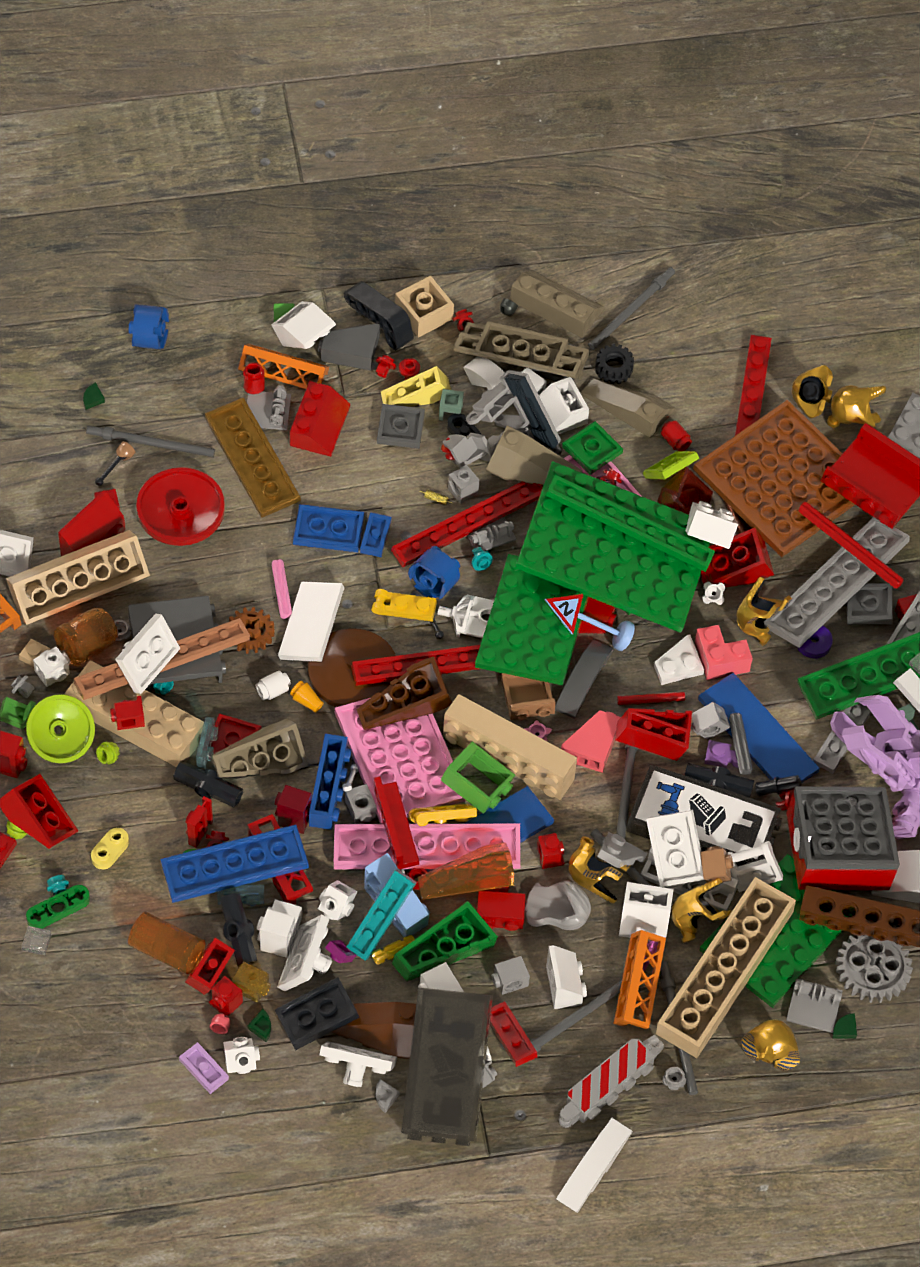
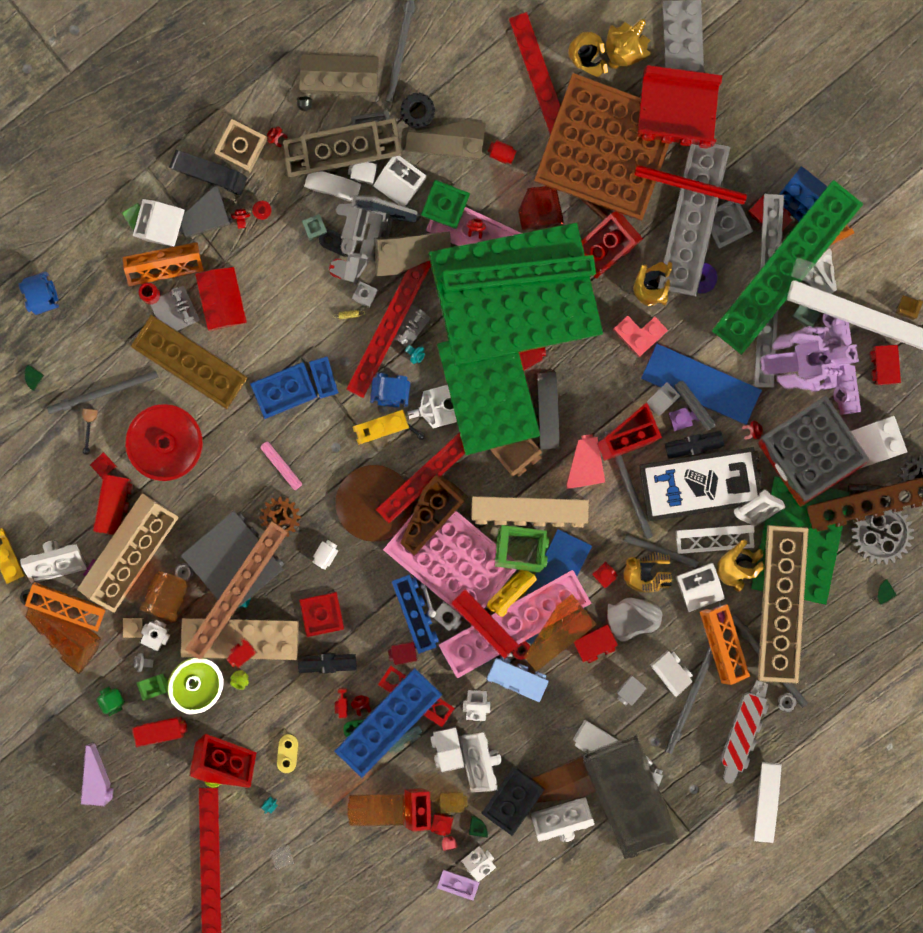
camera: 25 degrees left, 30 degrees up
green beam [26,885,90,930] -> none
white plate [115,614,180,694] -> none
clear light blue plate [196,717,218,769] -> none
dark tan wedge [211,719,309,777] -> none
black piece [220,893,257,967] -> none
white tile [278,582,344,662] -> none
light orange cone [290,680,324,713] -> none
magenta plate [325,940,357,963] -> none
teal plate [346,869,417,961] -> none
yellow axle [372,935,415,965] -> none
light grey tile [375,1079,400,1113] -> none
dark grey plate [377,404,425,449] -> none
light yellow slope [381,366,451,407] -> none
green wedge [392,901,498,982] -> none
red plate [485,1001,538,1067] -> none
bright pink plate [525,720,552,741] -> none
light blue piece [545,594,635,651] -> none
light grey wing [597,832,648,868] -> none
red bar [617,692,685,705] -> none
lime tile [643,451,700,479] -> none
white plate [646,810,704,887] -> none
white wing [654,635,704,685] -> none
white slope [686,501,738,549] -> none
medium nougat brick [700,846,733,883] -> none
white plate [703,582,725,605] -> none
pearl gold piece [741,1020,800,1072] -> none
black axle [755,775,802,797] -> none
light grey hinge [786,979,843,1033] -> none

